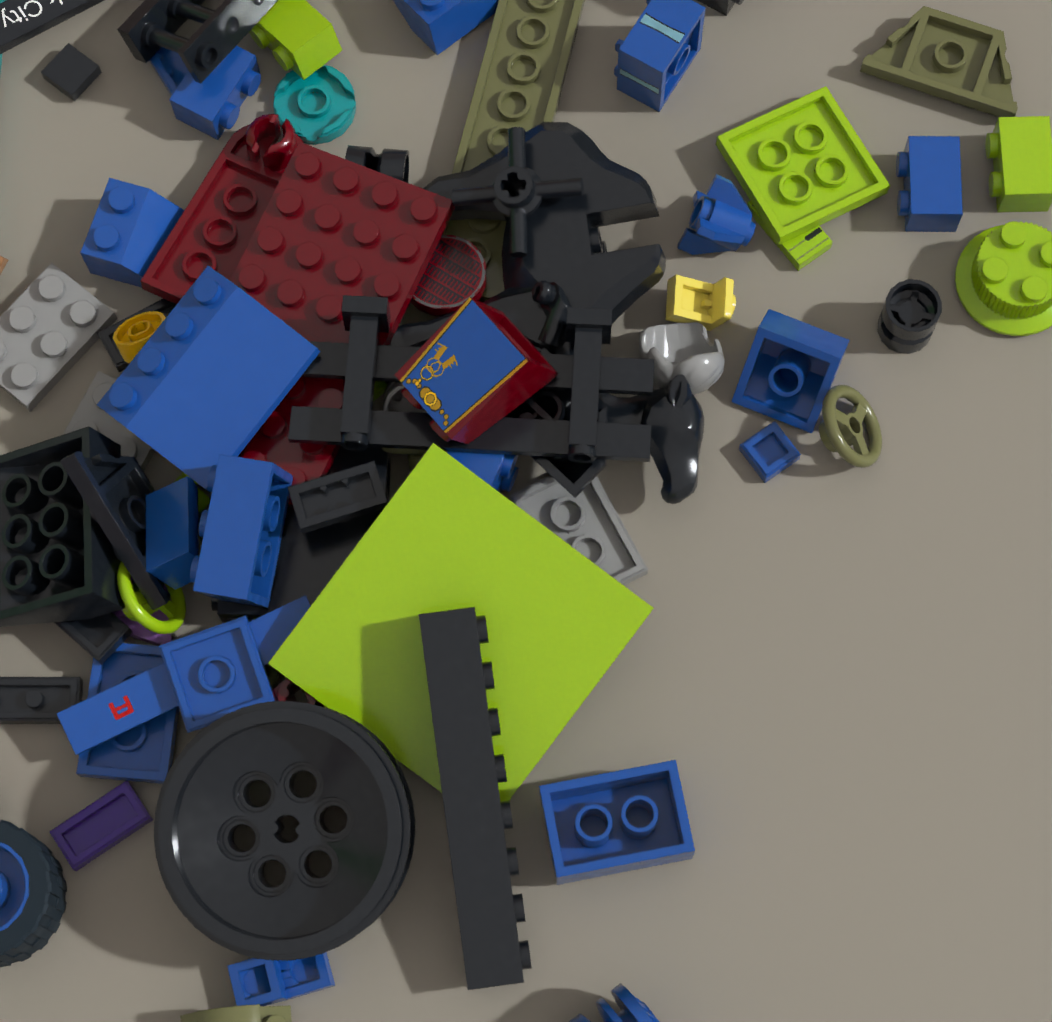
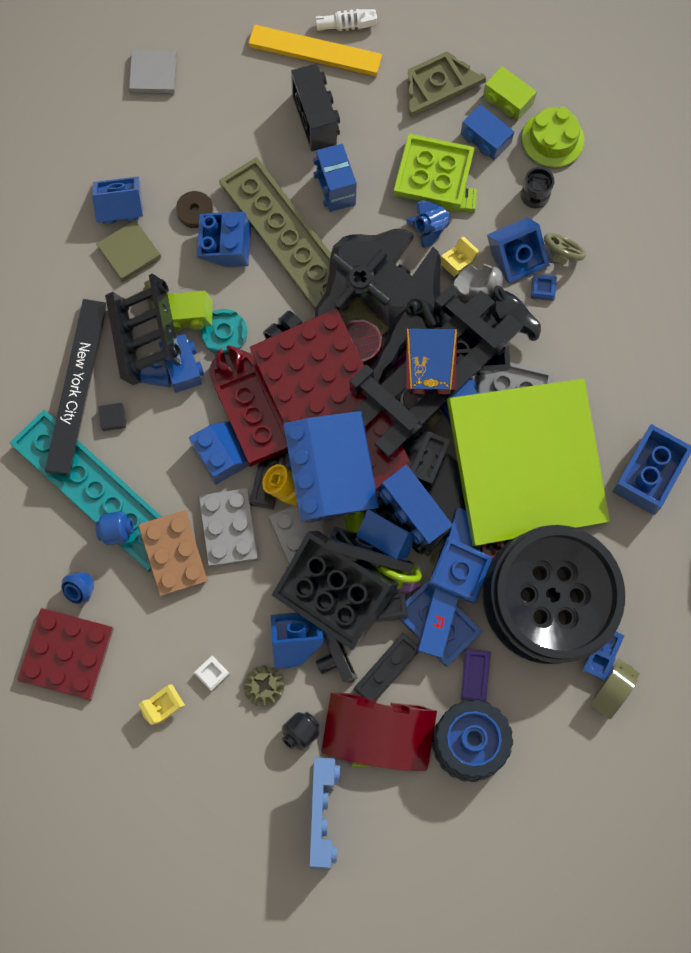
camera: 55 degrees left, 0 degrees up
black brick [419,607,532,990] -> none

